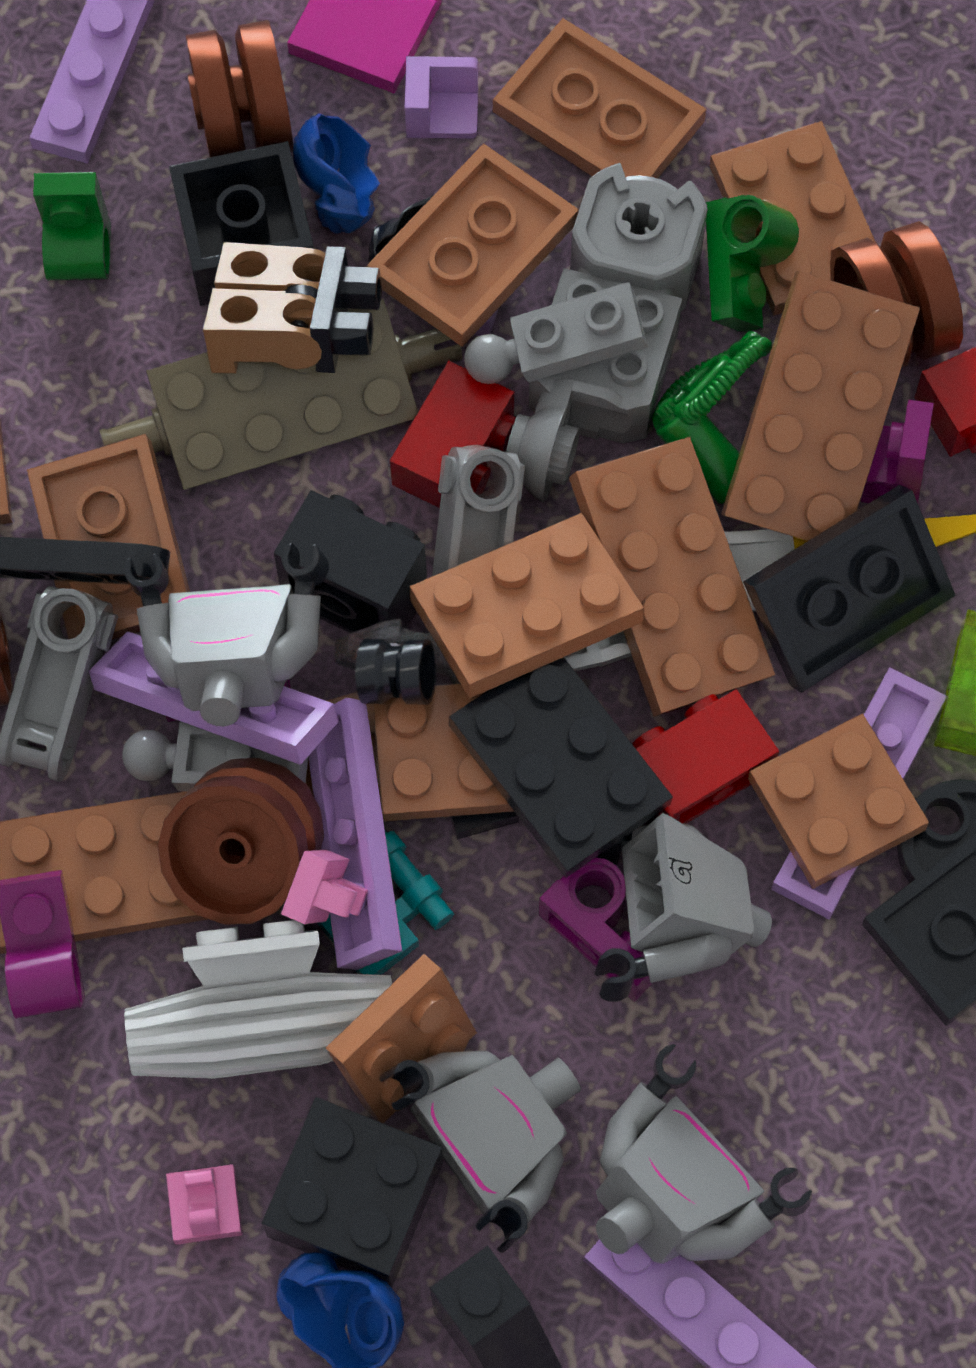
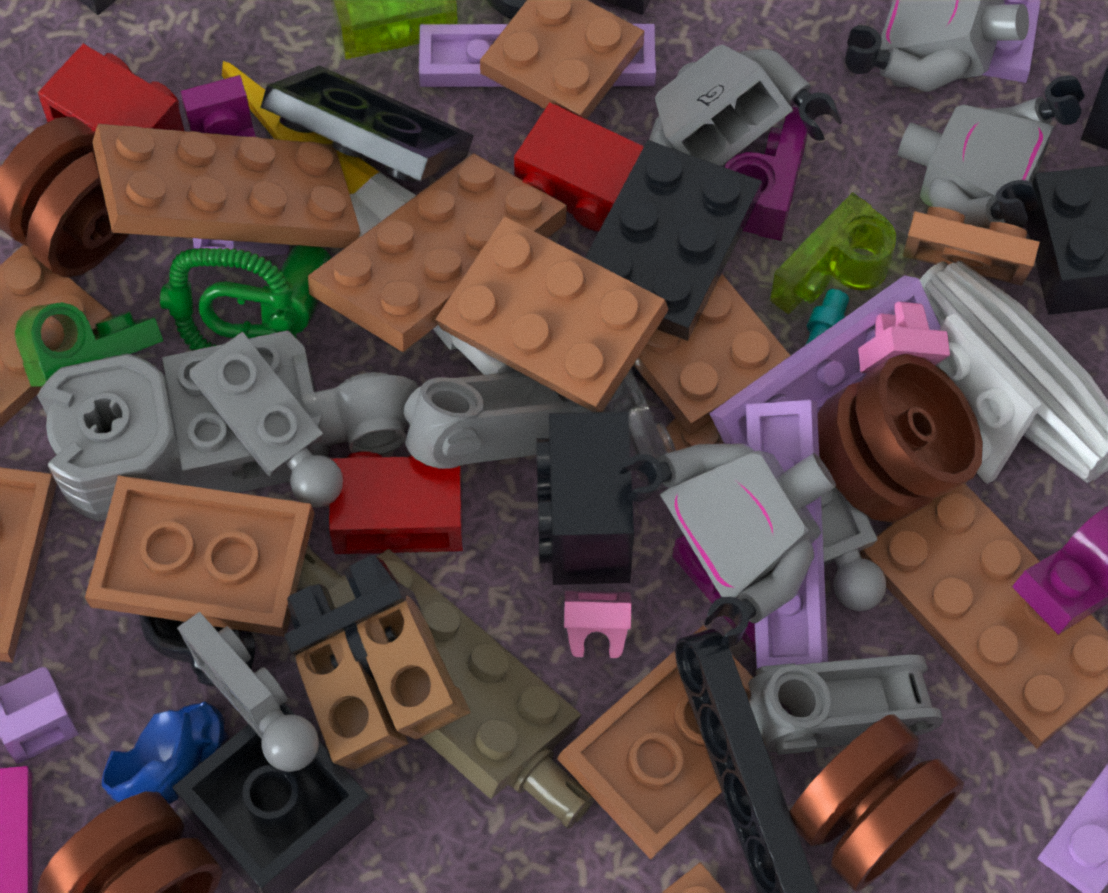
camera: 120 degrees left, 5 degrees down
black wheel [355,639,437,705] -> none
none -> light grey plate [177,611,319,772]
none -> bright pink tile [564,591,631,658]
none -> clear neon green plate [770,192,896,315]

